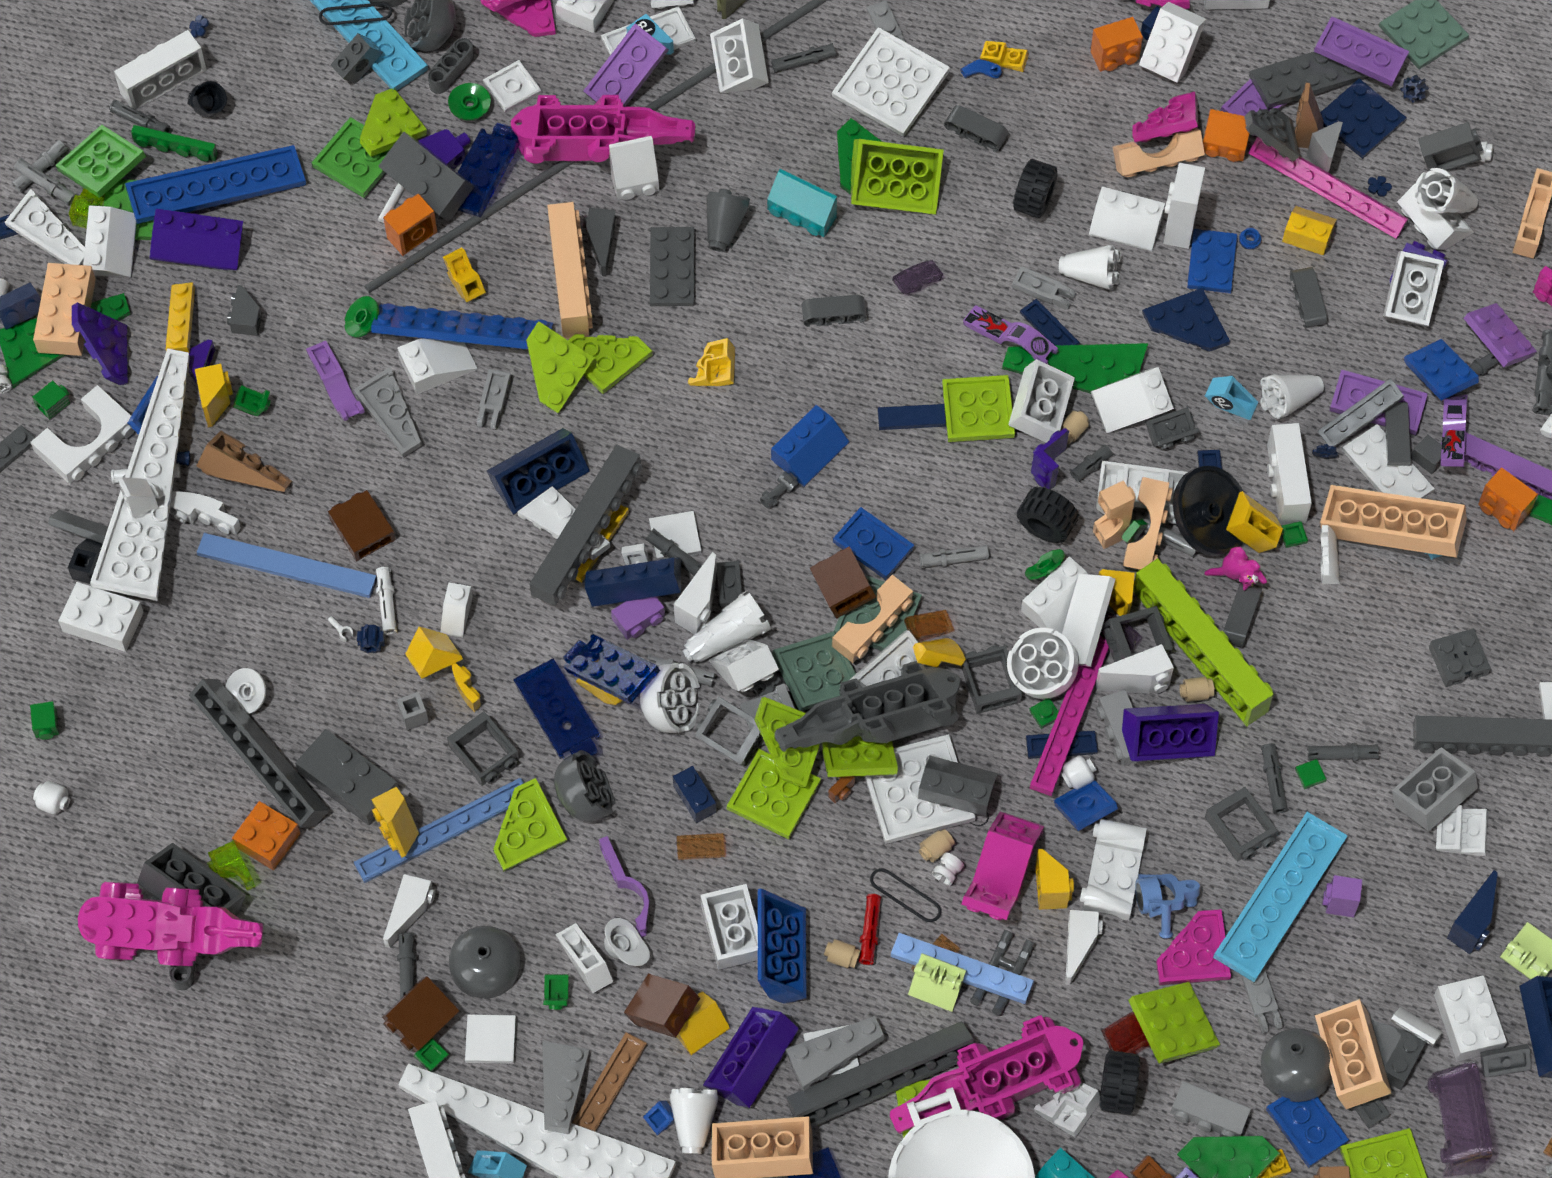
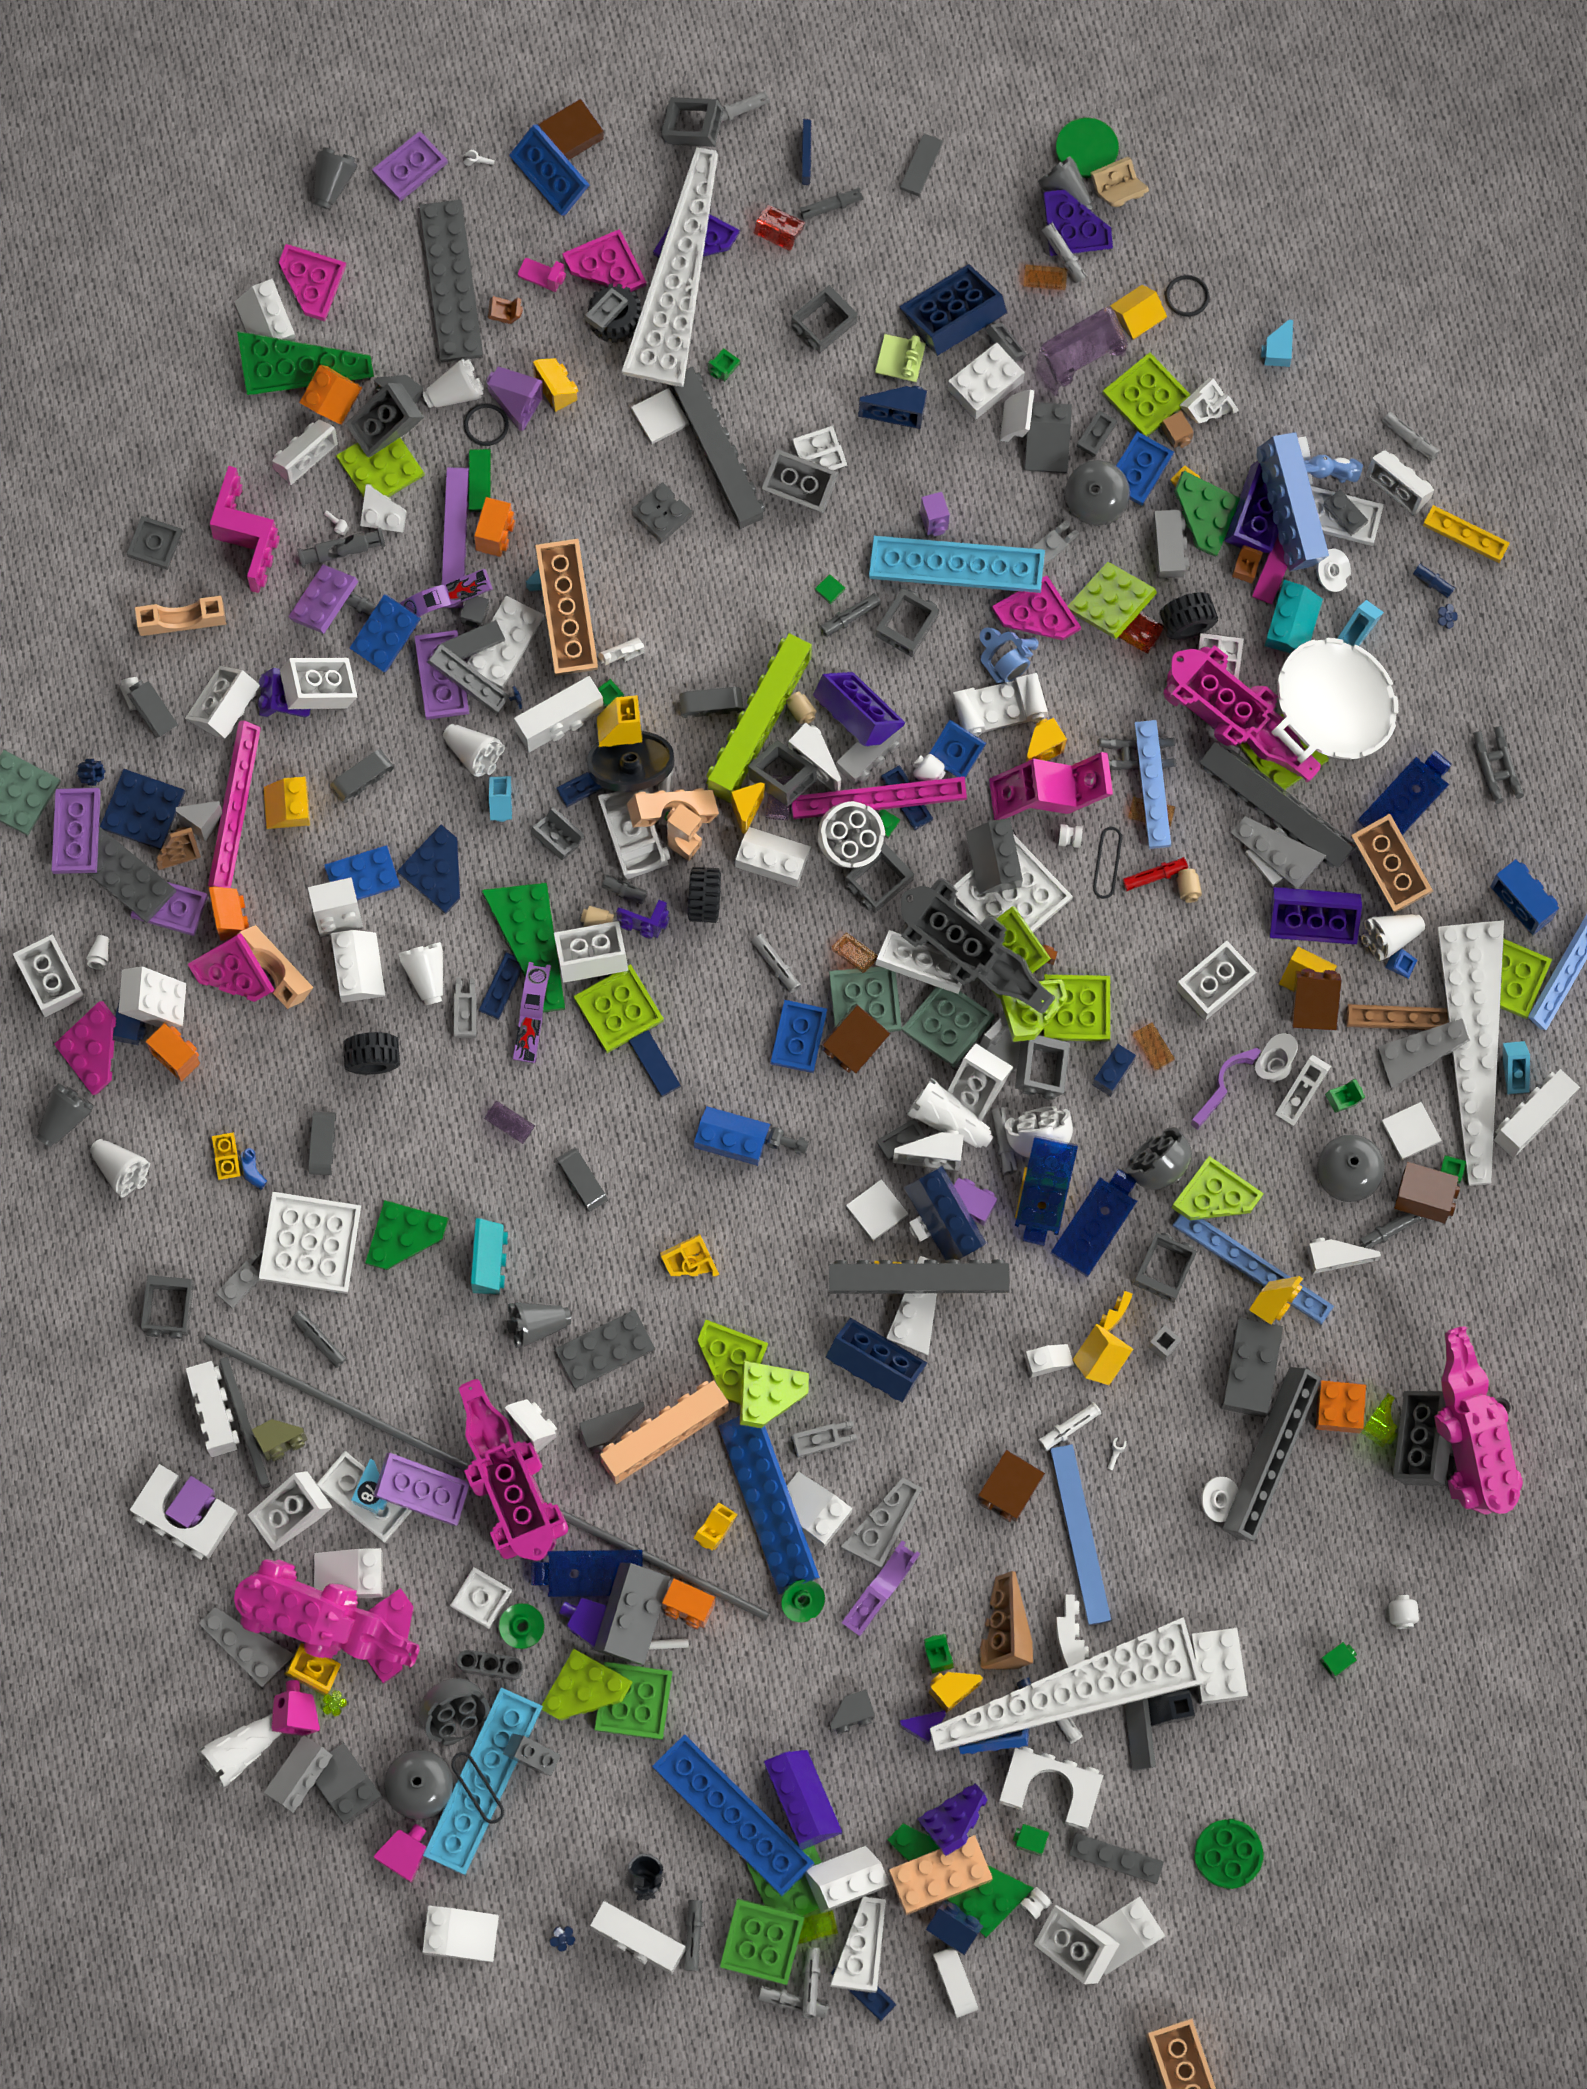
camera: 120 degrees left, 10 degrees up
white slope [118,477,159,518] -> none
green plate [131,125,218,162] -> none
yellow plate [165,282,195,353] -> none
dark blue gear [357,624,385,653] -> none
dark grey pin [645,528,702,576] -> none
white slope [710,18,769,93] -> none
blue slope [758,888,806,1003] -> none
light nougat arch [832,575,913,663] -> none
lime slope [851,139,944,215] -> none
yellowish green hinge [908,953,966,1012] -> none
yellow slope [913,638,966,667] -> none
tan brick [919,829,955,862] -> none
green dish [1025,549,1065,580] -> none
white tile [1062,574,1115,667] -> none
white slope [1065,910,1103,985] -> none
white slope [1091,367,1174,433] -> none
dark pink animal [1204,547,1267,590] -> none
blue plate [1239,228,1261,249] -> none
dark grey plate [1244,108,1300,162] -> none
dark grey pin [1307,743,1379,761] -> none
light nougat brick [1315,999,1391,1109] -> none
dark blue plant [1368,176,1392,197] -> none
white cone [1414,168,1478,214] -> none
none -> white cone [86,935,110,970]

